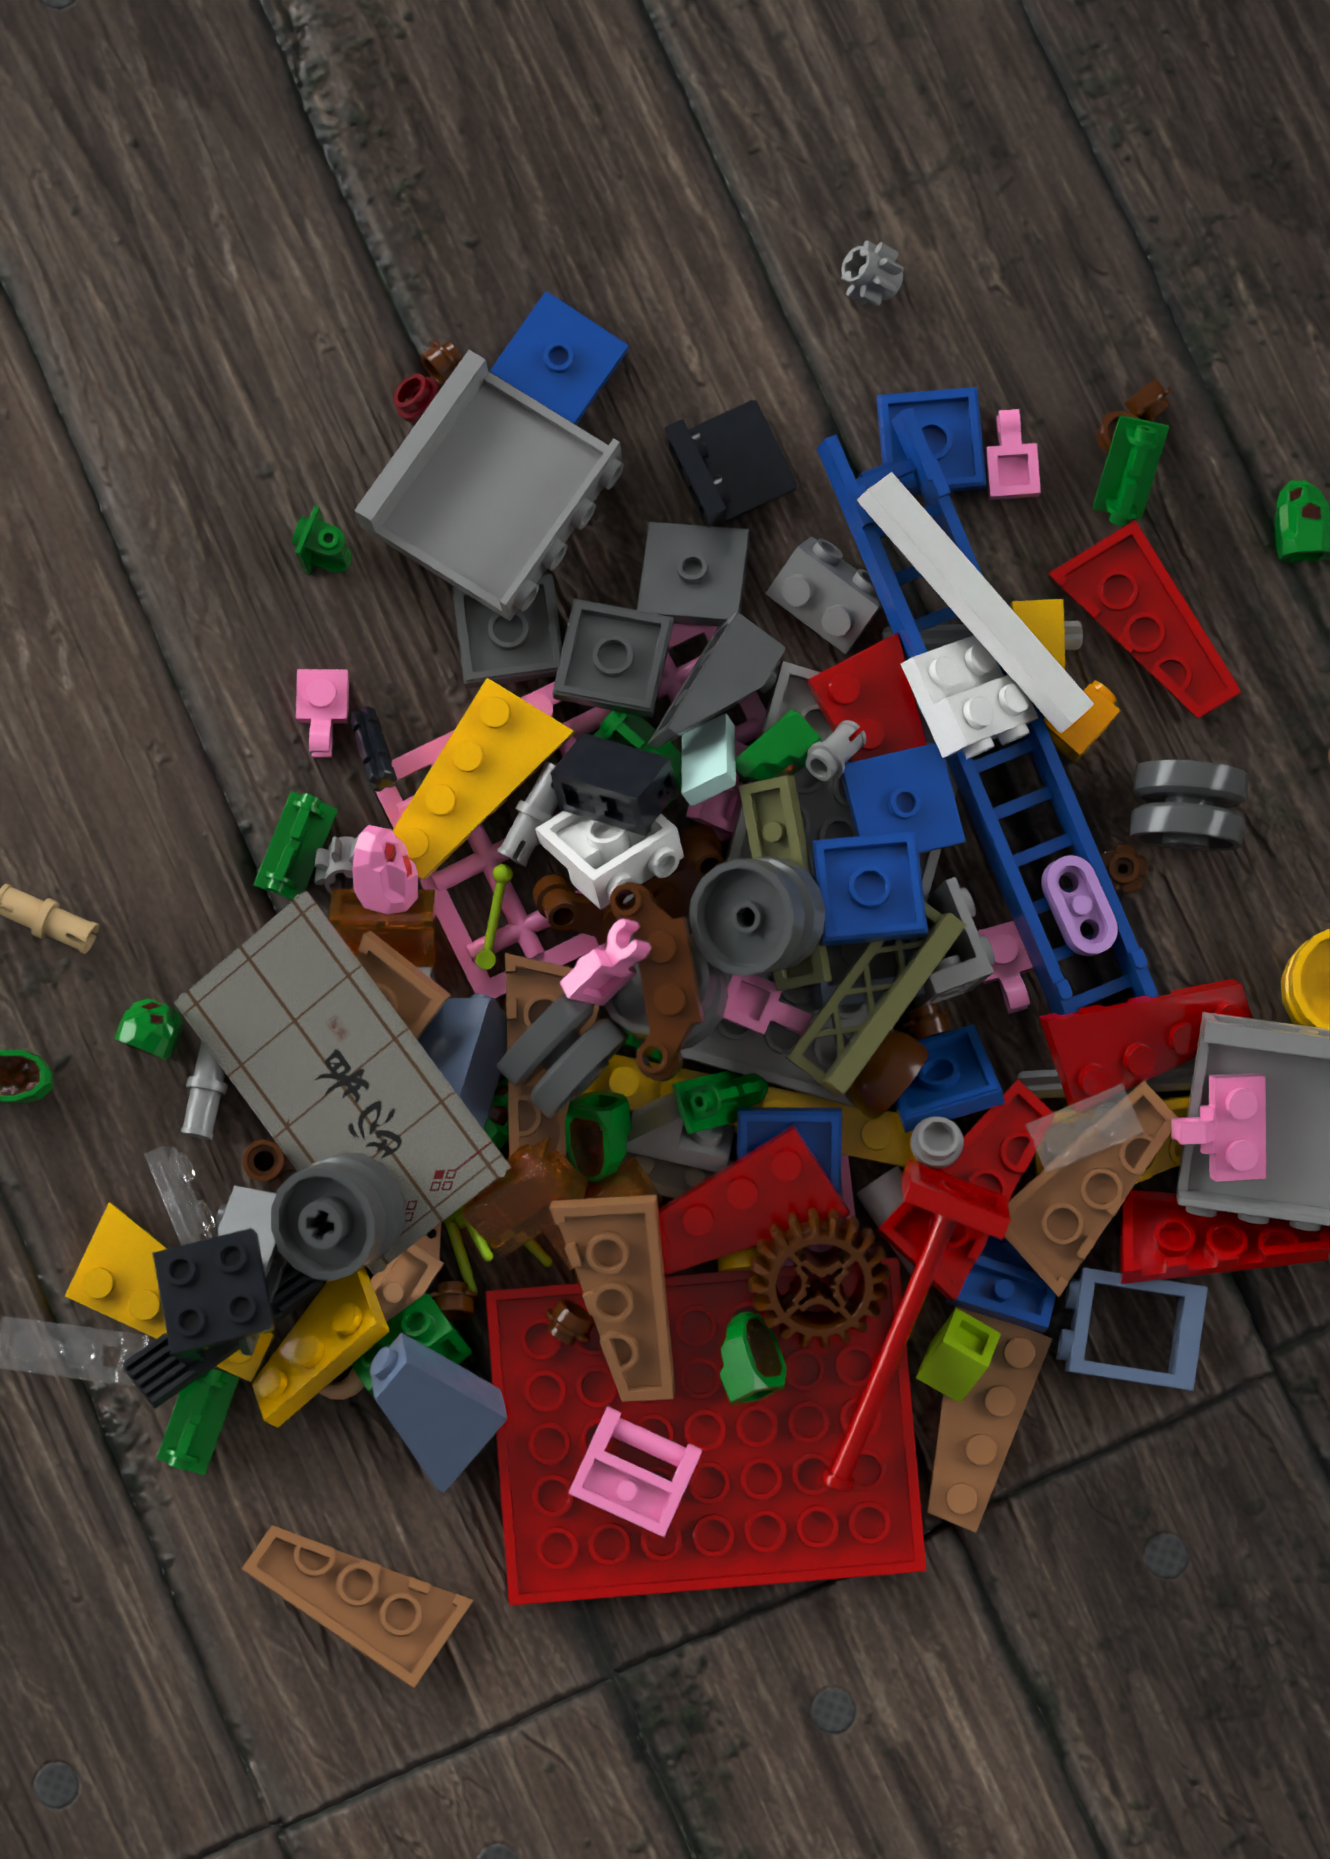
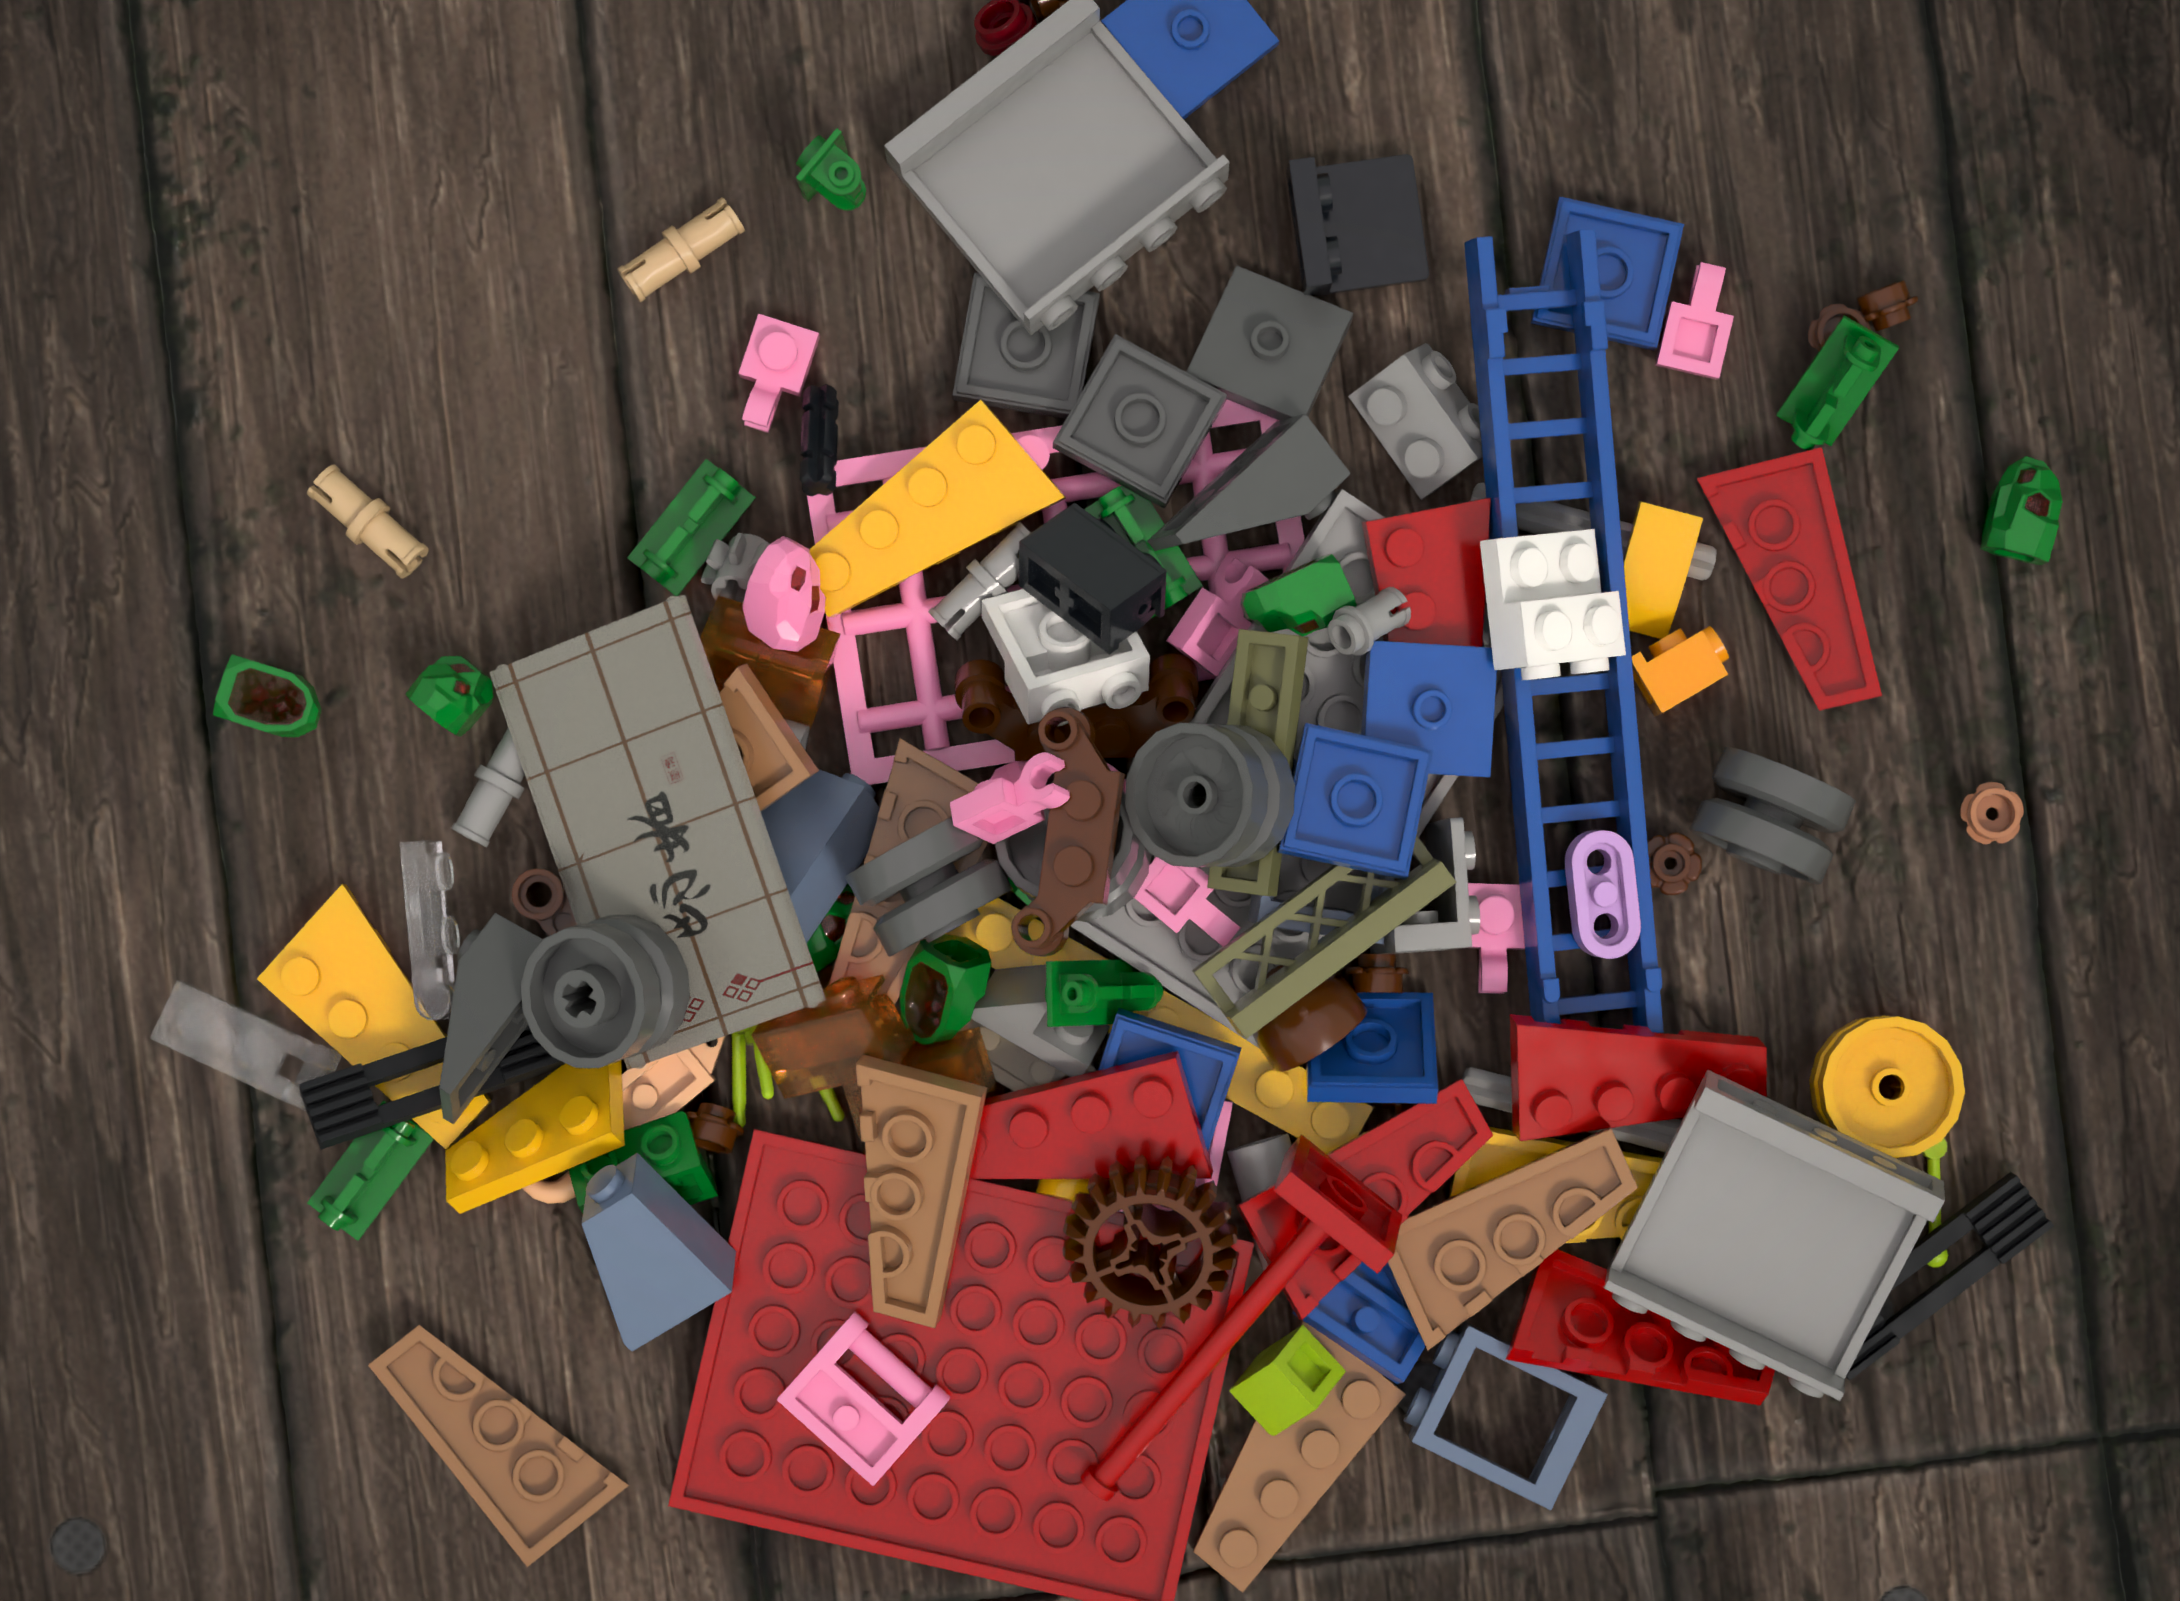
camera: 20 degrees right, 5 degrees up
black bracket [152,1228,275,1366] -> none
lime hinge [475,864,513,970] -> none
reddish brown plate [546,1298,595,1346] -> none
light aqua tile [682,713,736,806] -> none
green rock [719,1311,787,1406] -> none
light grey gear [841,240,904,306] -> none
white tile [857,472,1094,733] -> none
light grey plate [910,1116,963,1168] -> none
clear plate [1026,1083,1144,1174] -> none
bright pink hinge [1171,1073,1266,1182] -> none
none -> tan pin [617,197,745,303]

